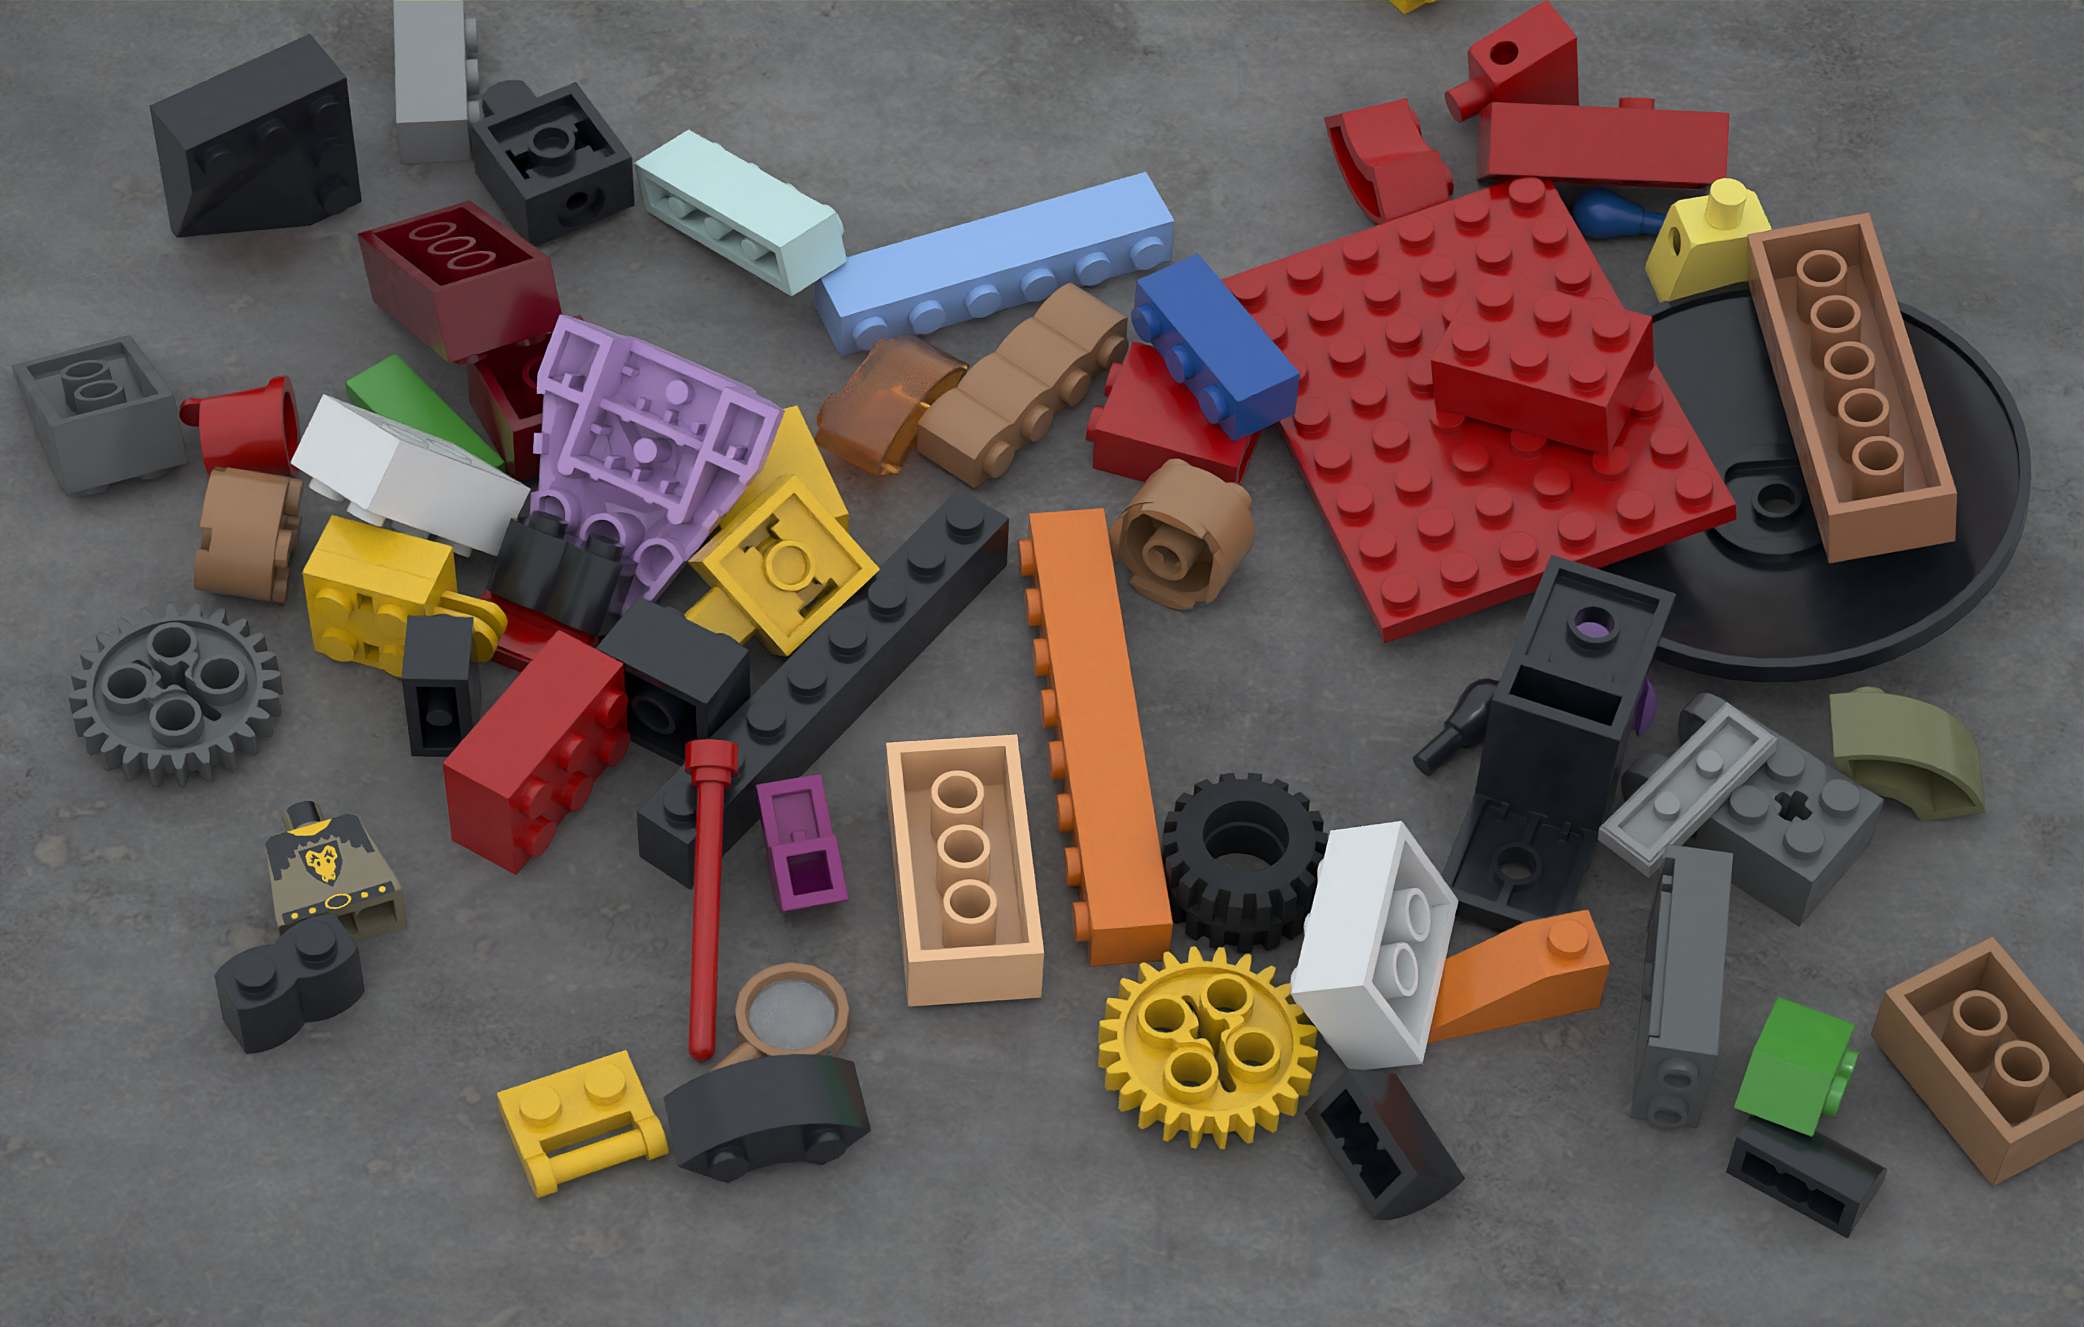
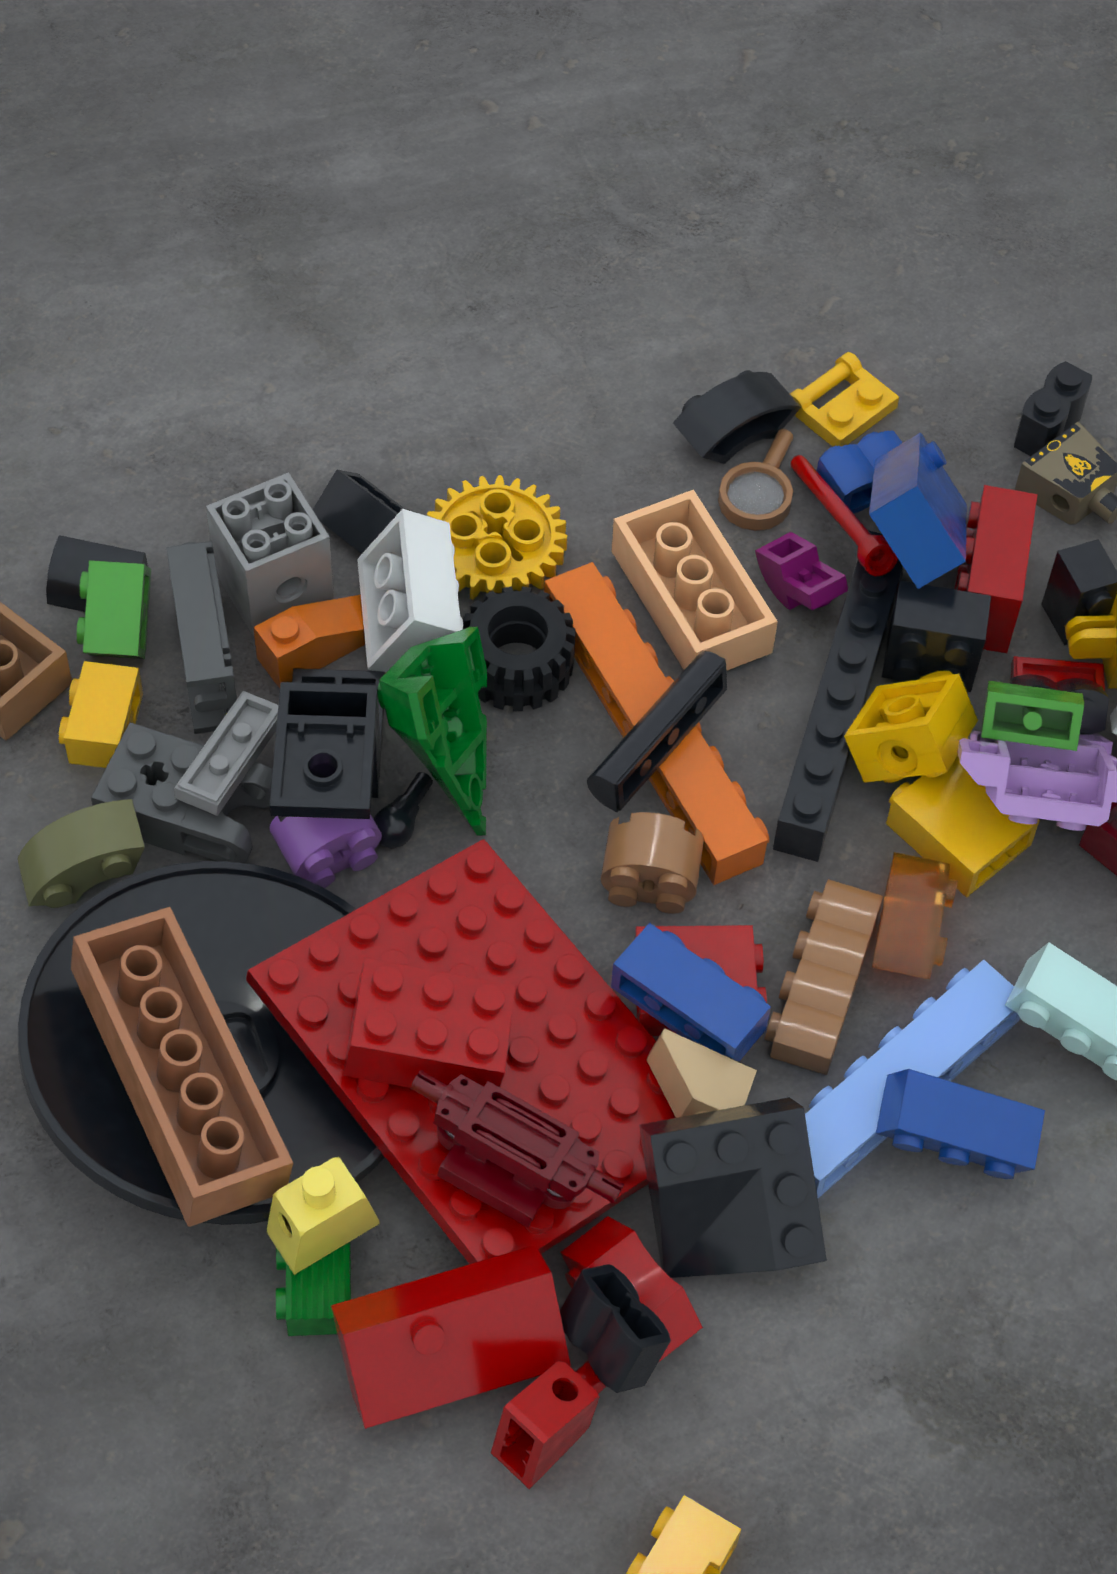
camera: 160 degrees right, 5 degrees up
none -> yellow brick [59,661,143,768]
none -> light grey brick [206,472,334,636]
none -> green wedge [378,626,487,836]
none -> dark red piece [410,1070,624,1228]
none -> black brick [560,1264,671,1393]
none -> black brick [587,651,727,813]
none -> black slope [639,1097,827,1278]
none -> tan slope [647,1028,757,1118]
none -> blue brick [817,431,902,513]
none -> blue brick [869,433,967,589]
none -> blue brick [876,1069,1045,1179]
none -> bright green brick [981,681,1084,751]

